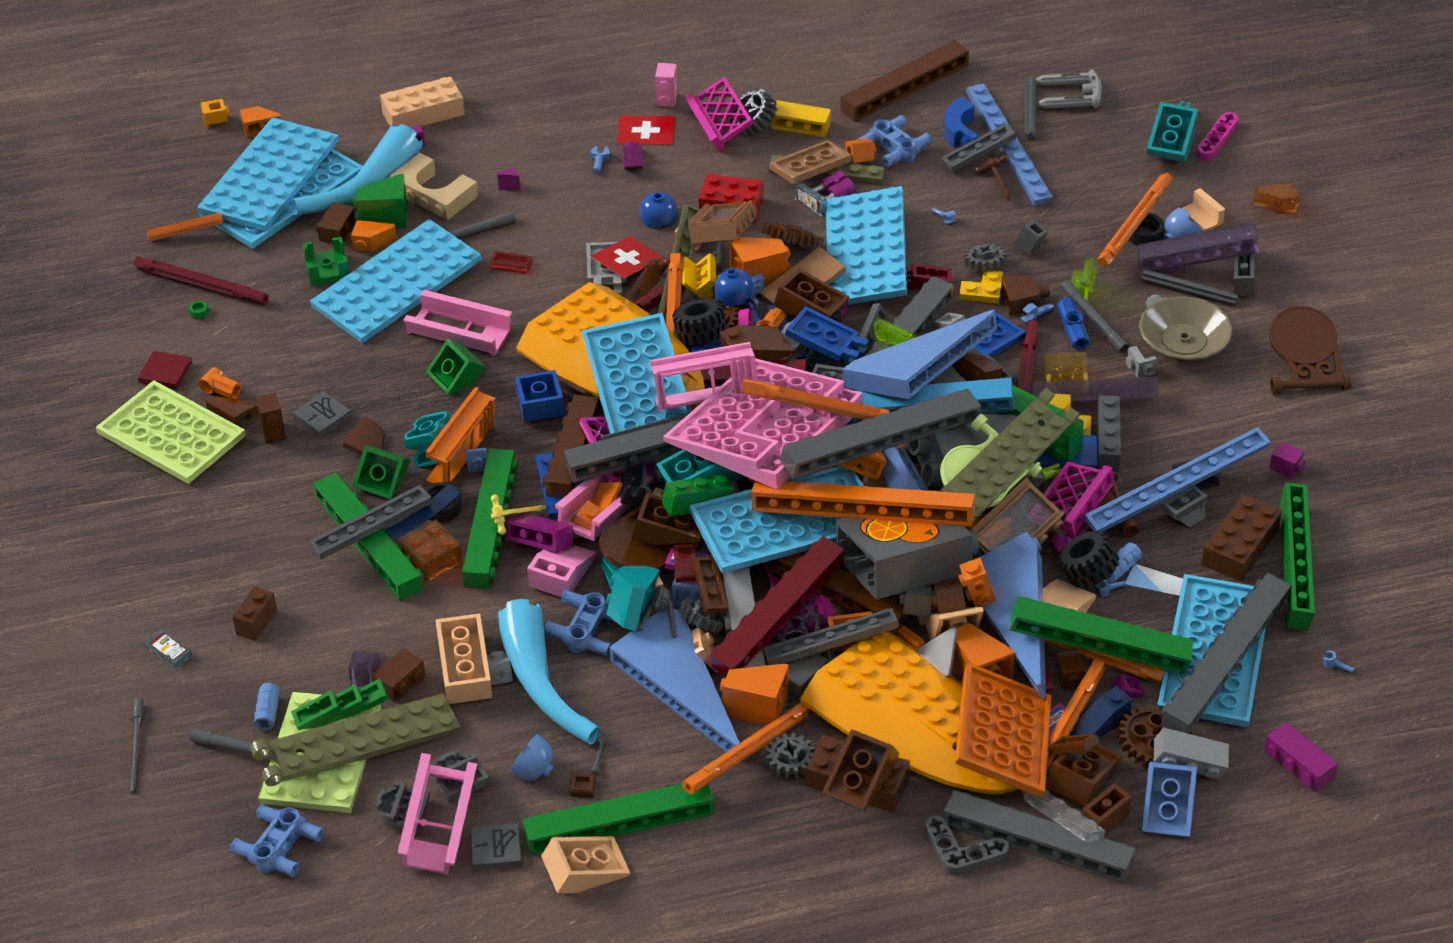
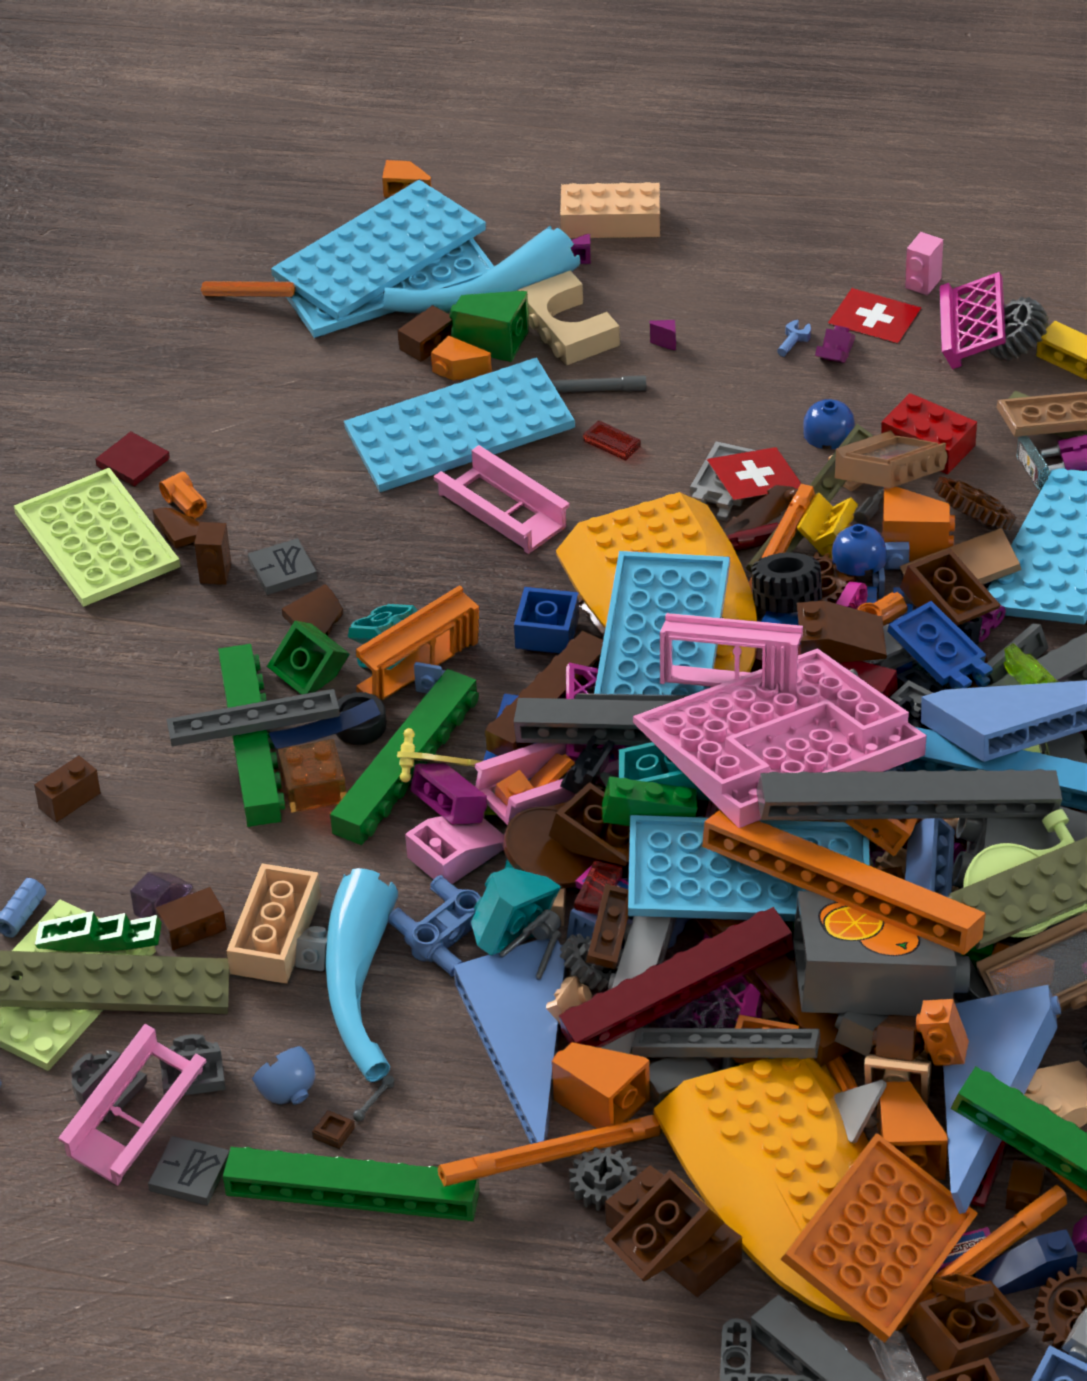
camera: 25 degrees right, 0 degrees up
dark red piece [133,256,269,305] -> none
green tile [188,301,209,319] -> none
light orange brick [201,99,230,128] -> none
green panel [303,237,349,286] -> none
green slope [426,339,486,395] -> none
light nougat slope [541,836,630,893] -> none
orange piece [741,378,890,420] -> none

